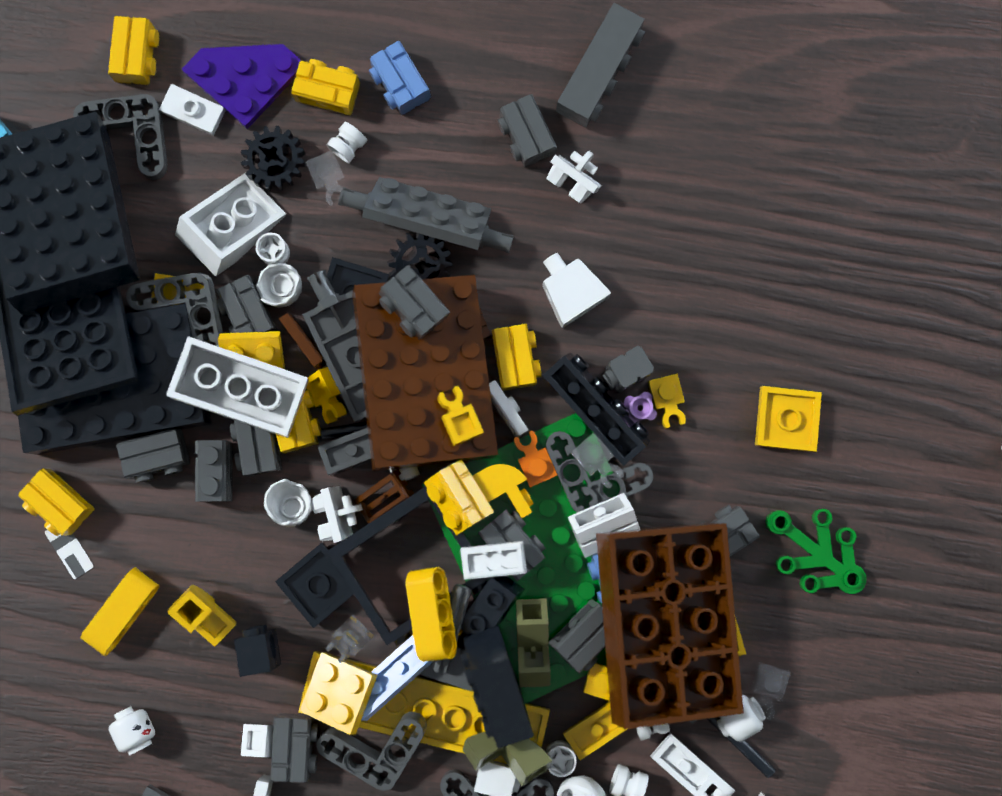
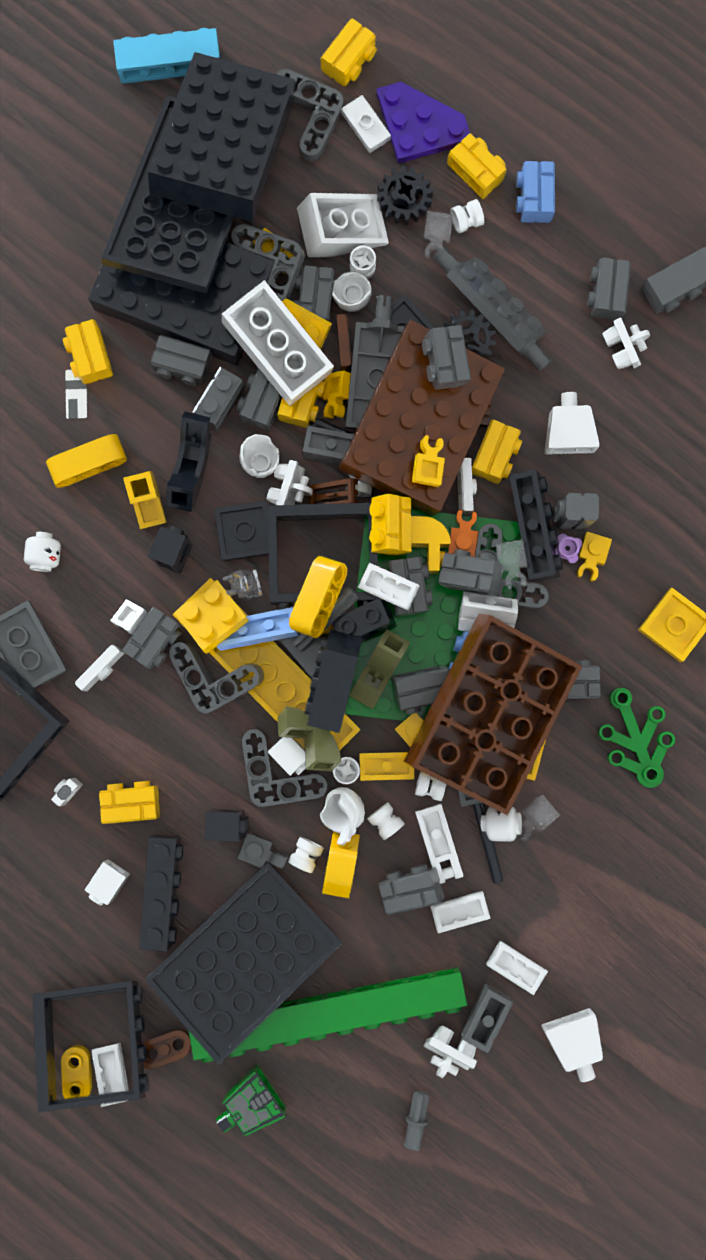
camera: 30 degrees right, 0 degrees up
none -> black arch [166,411,211,512]
none -> dark grey brick [438,549,503,596]

